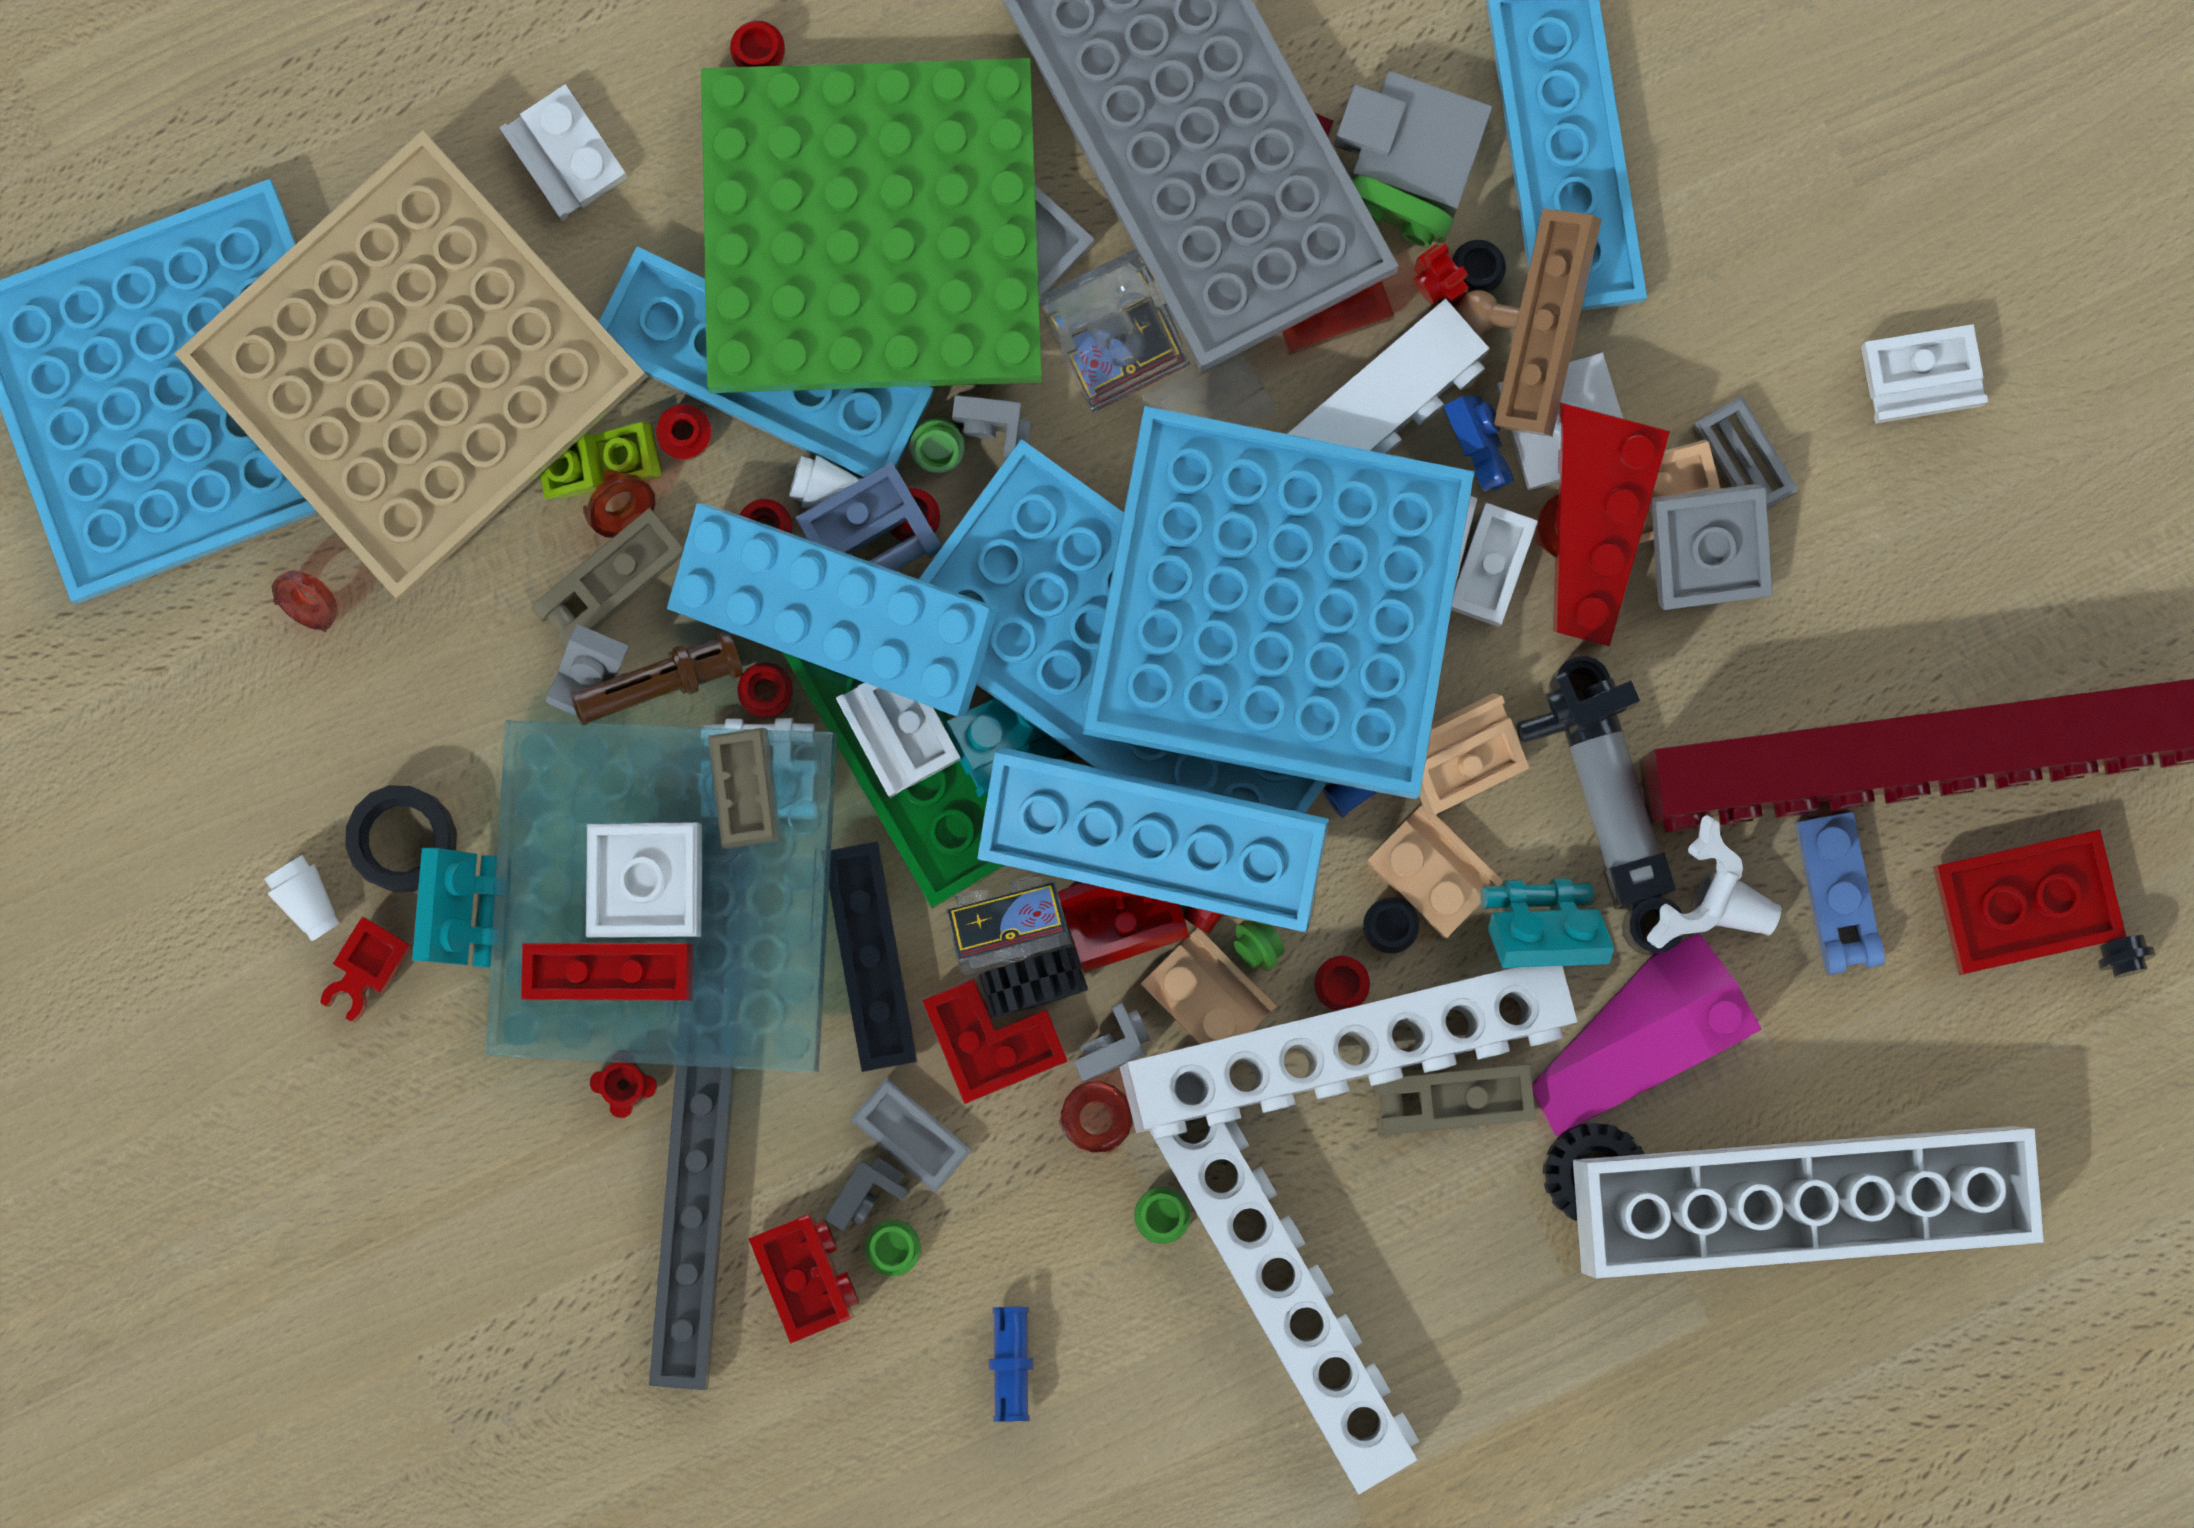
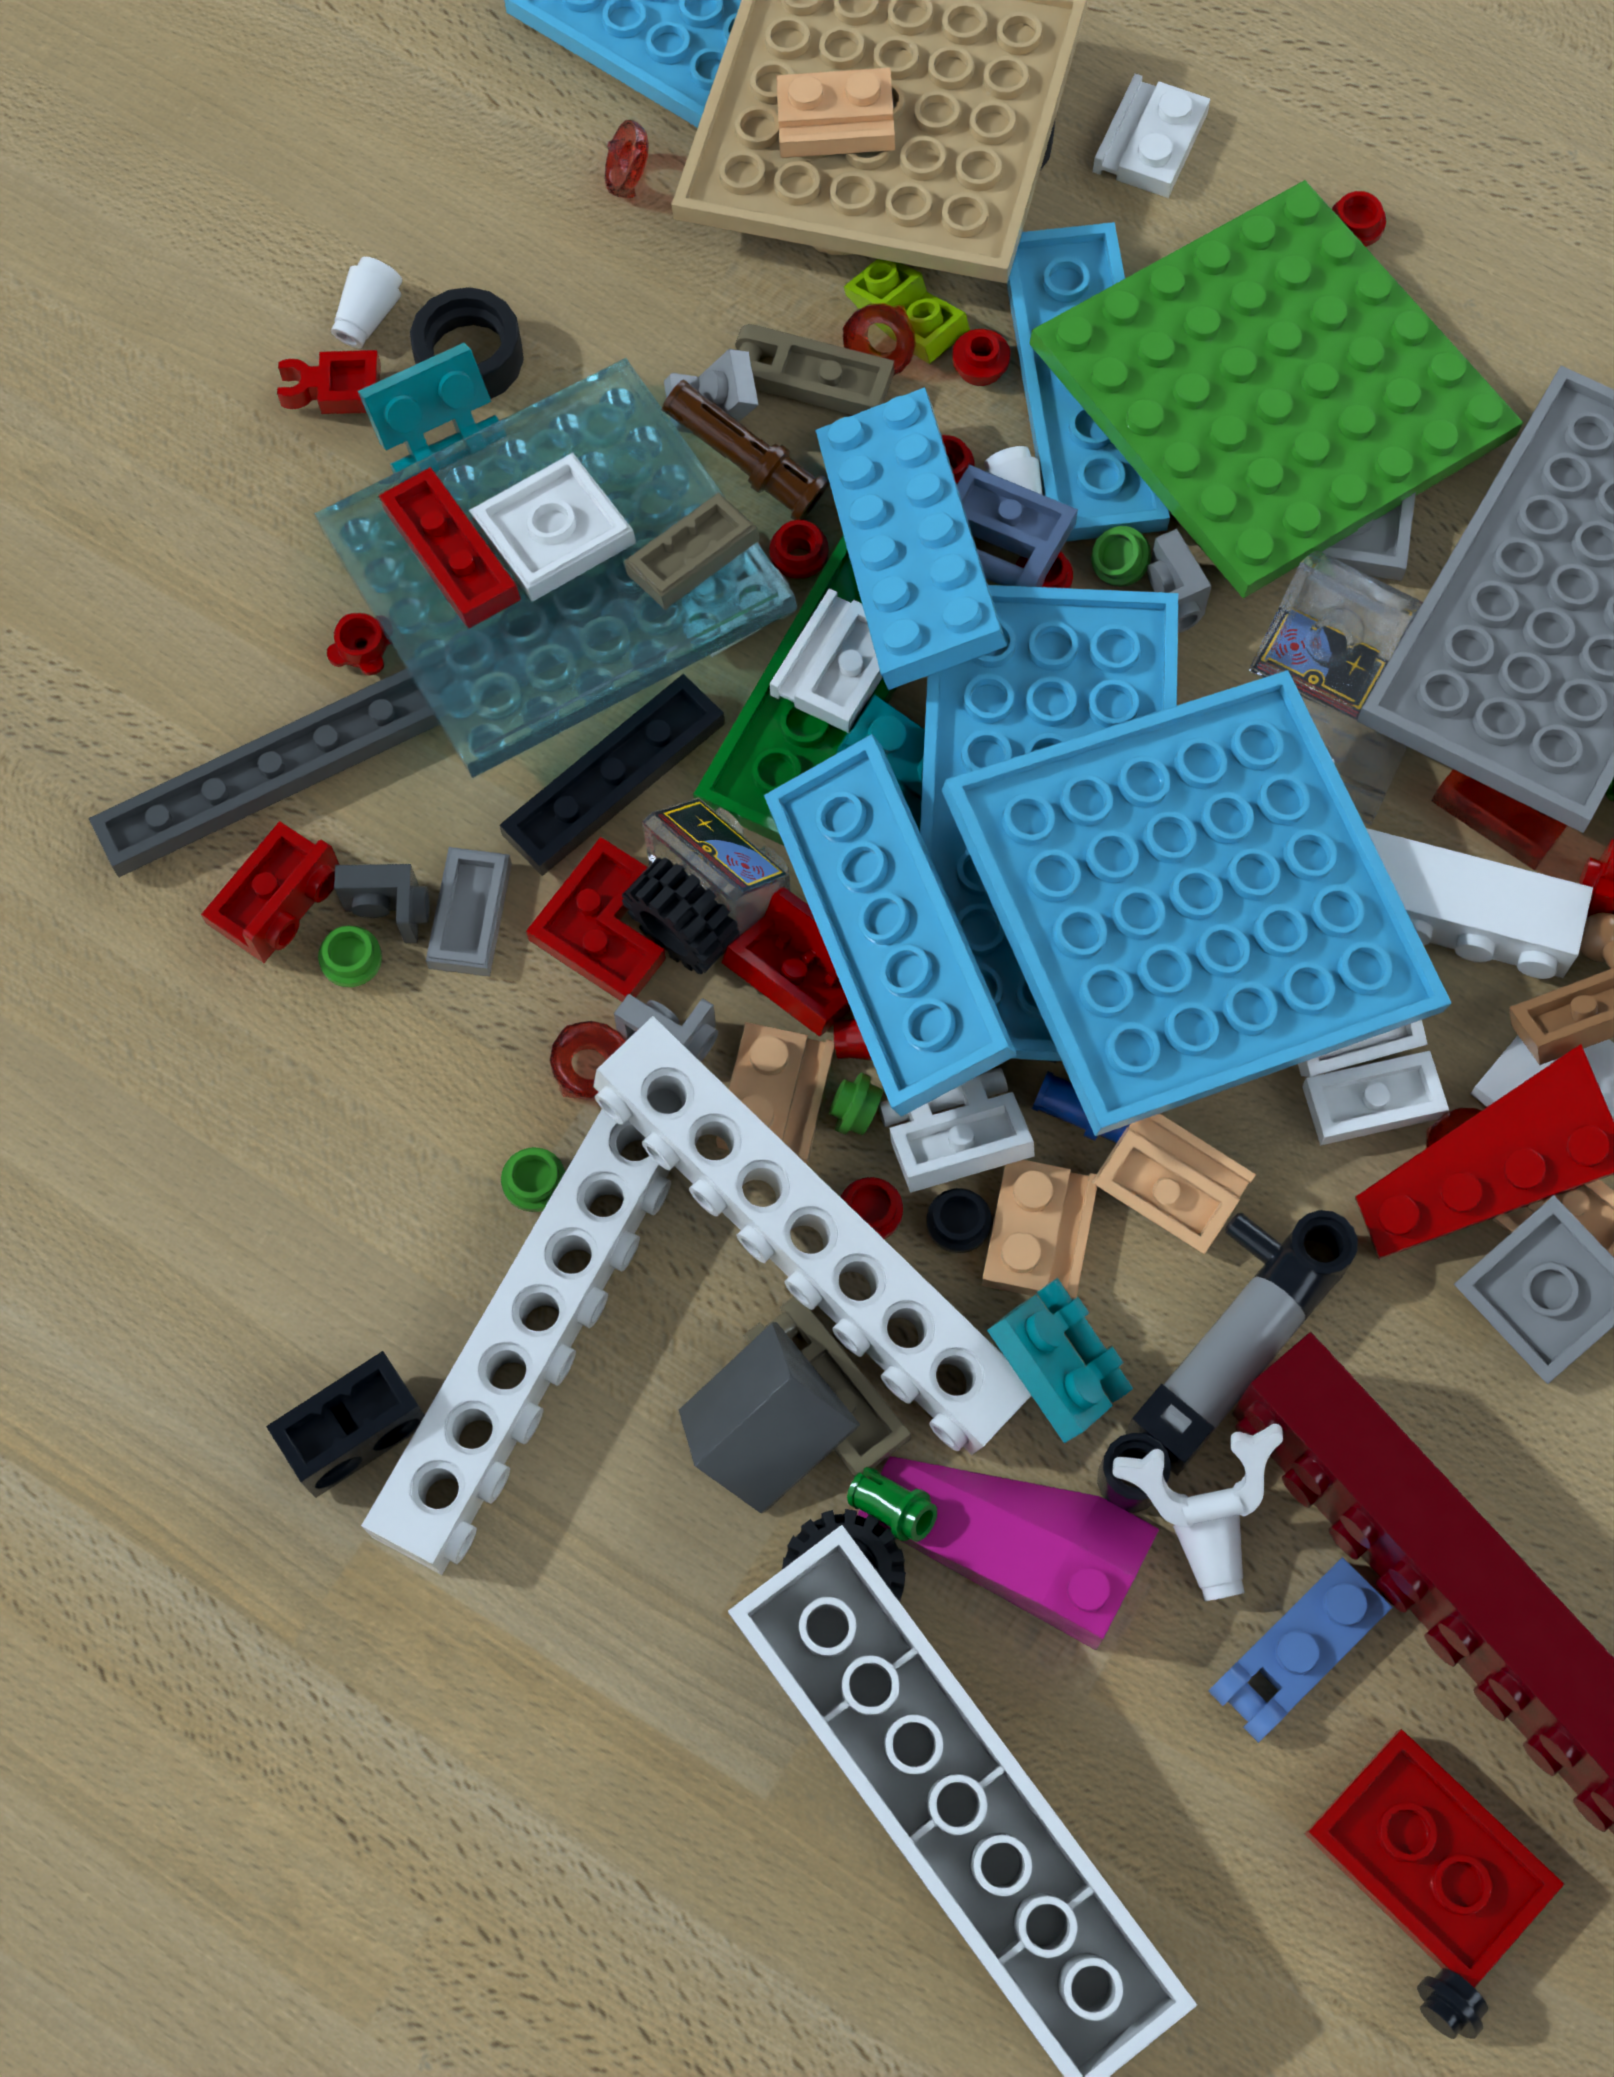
camera: 60 degrees right, 15 degrees down
blue pin [989,1307,1033,1422] -> none
blue plate [1444,396,1514,492] -> none
black bracket [1546,672,1640,734] -> none
none -> black brick [266,1351,425,1498]
none -> dark grey slope [679,1322,861,1513]
none -> light nougat plate [776,68,895,158]
none -> green pin [847,1467,937,1541]
none -> white plate [878,1067,1035,1193]

